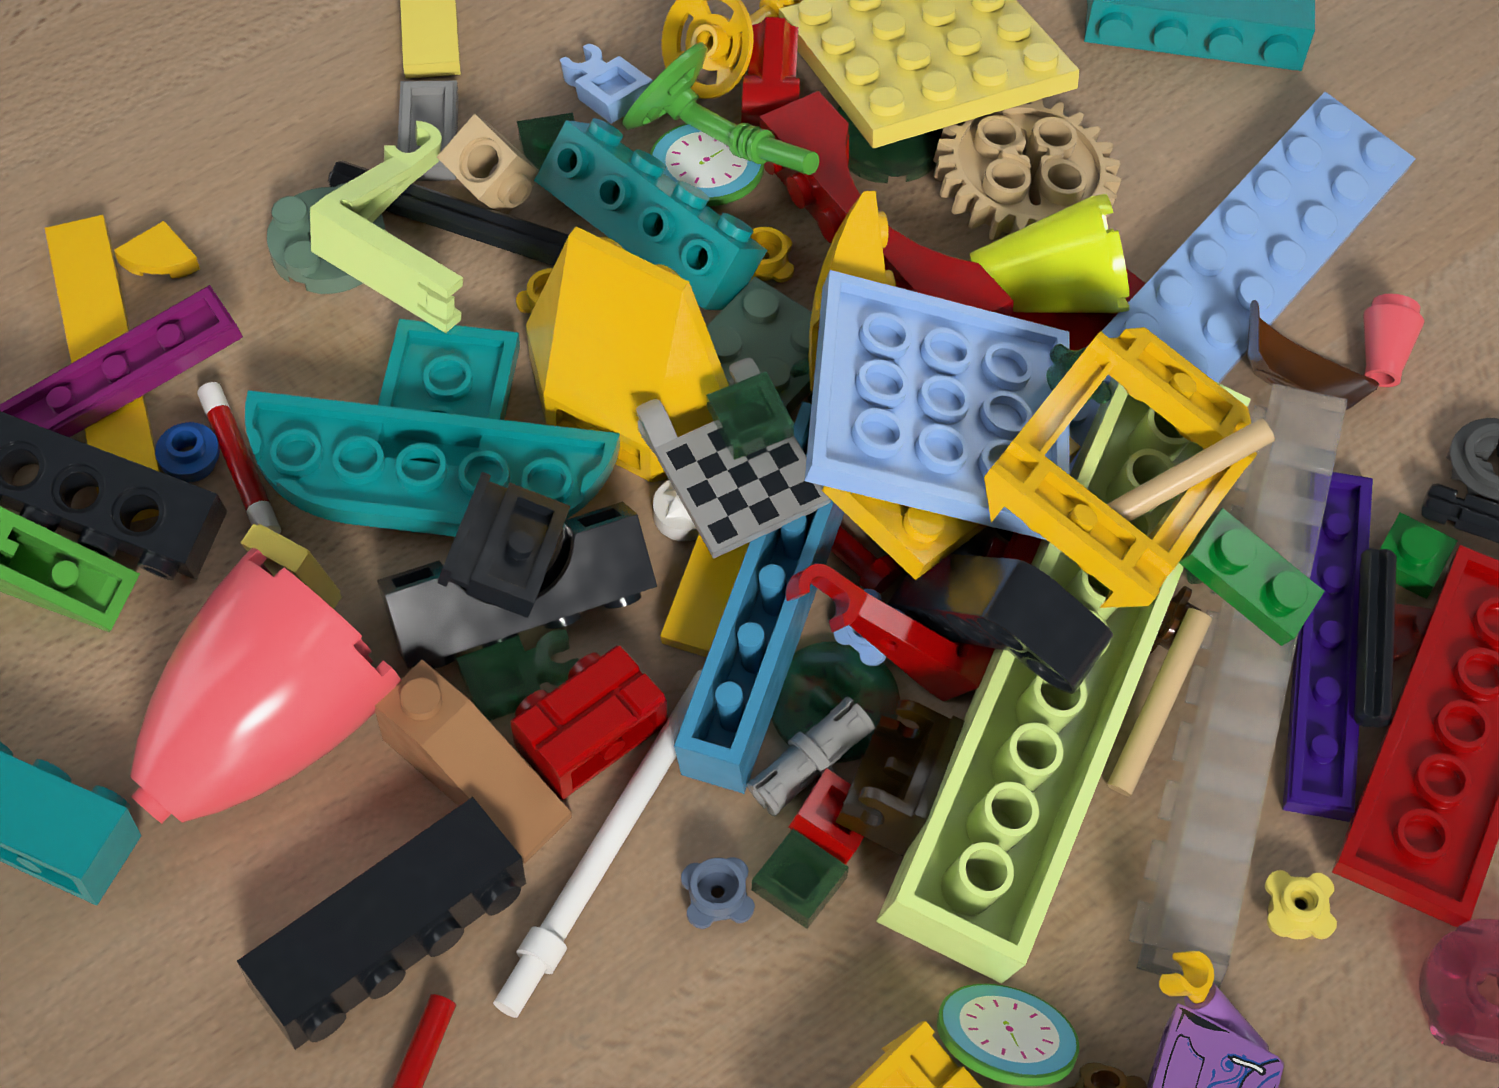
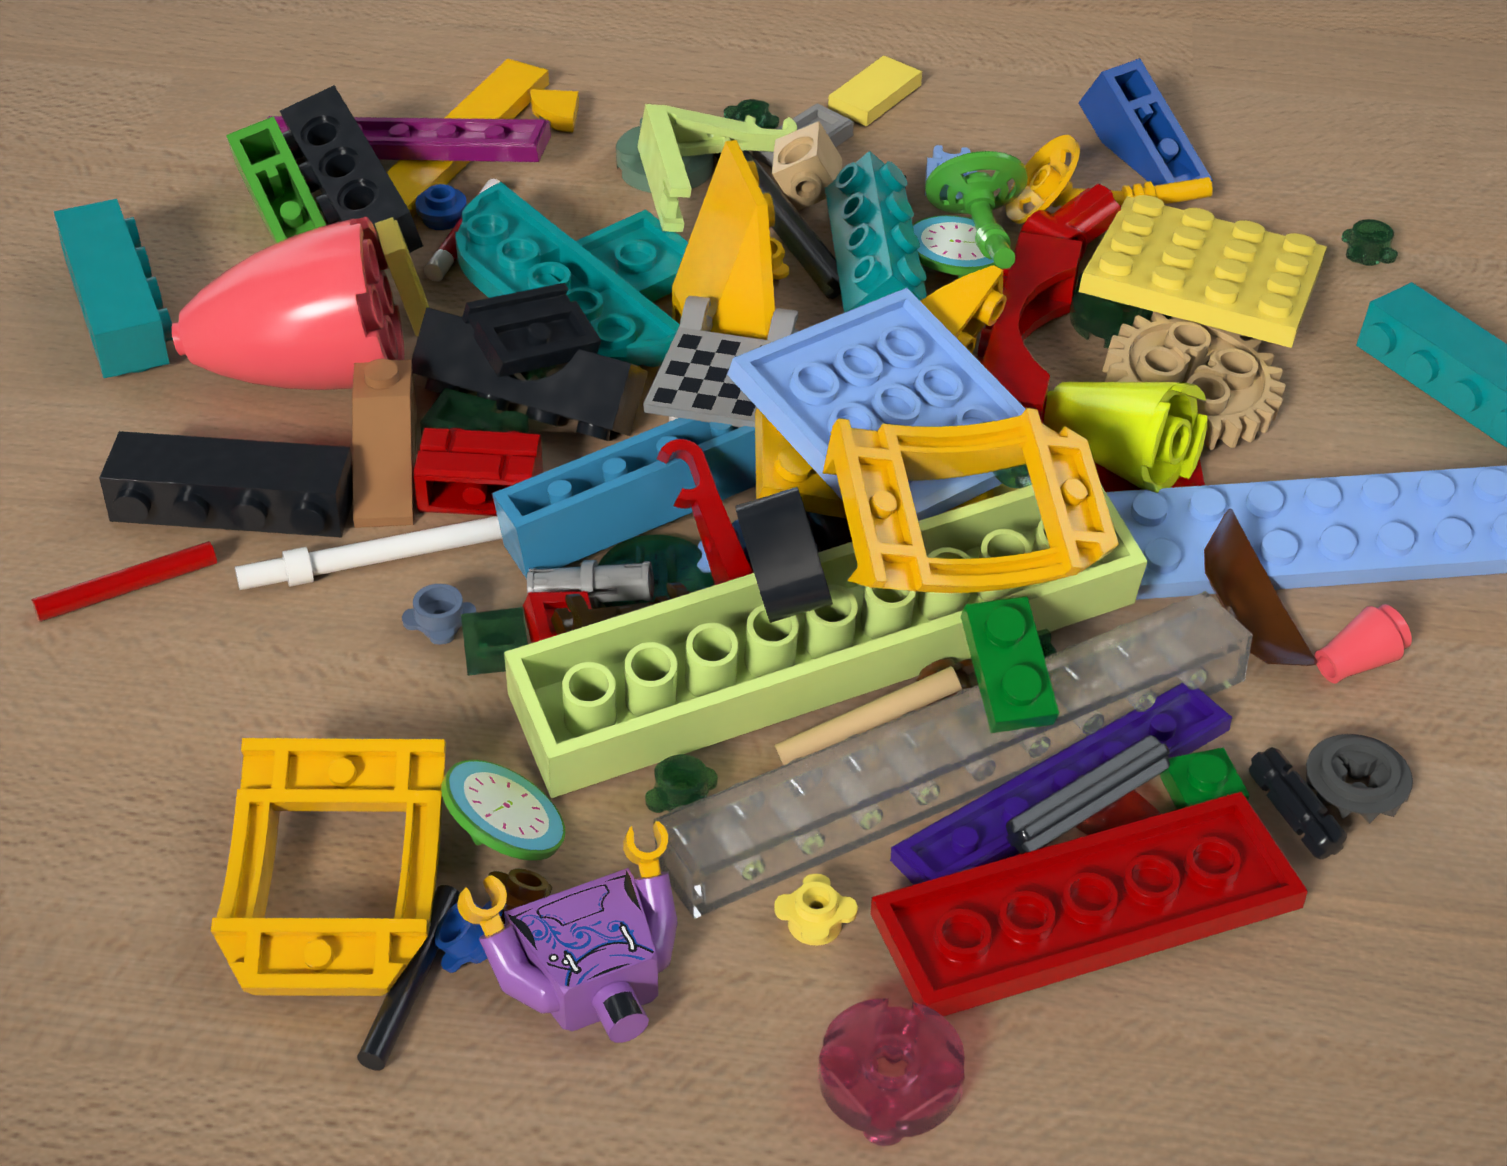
camera: 45 degrees right, 15 degrees down
clear green plate [706,371,794,460] -> none
tan bar [1107,418,1275,522] -> none
none -> clear green plate [645,754,718,820]
none -> clear green plate [724,99,779,129]

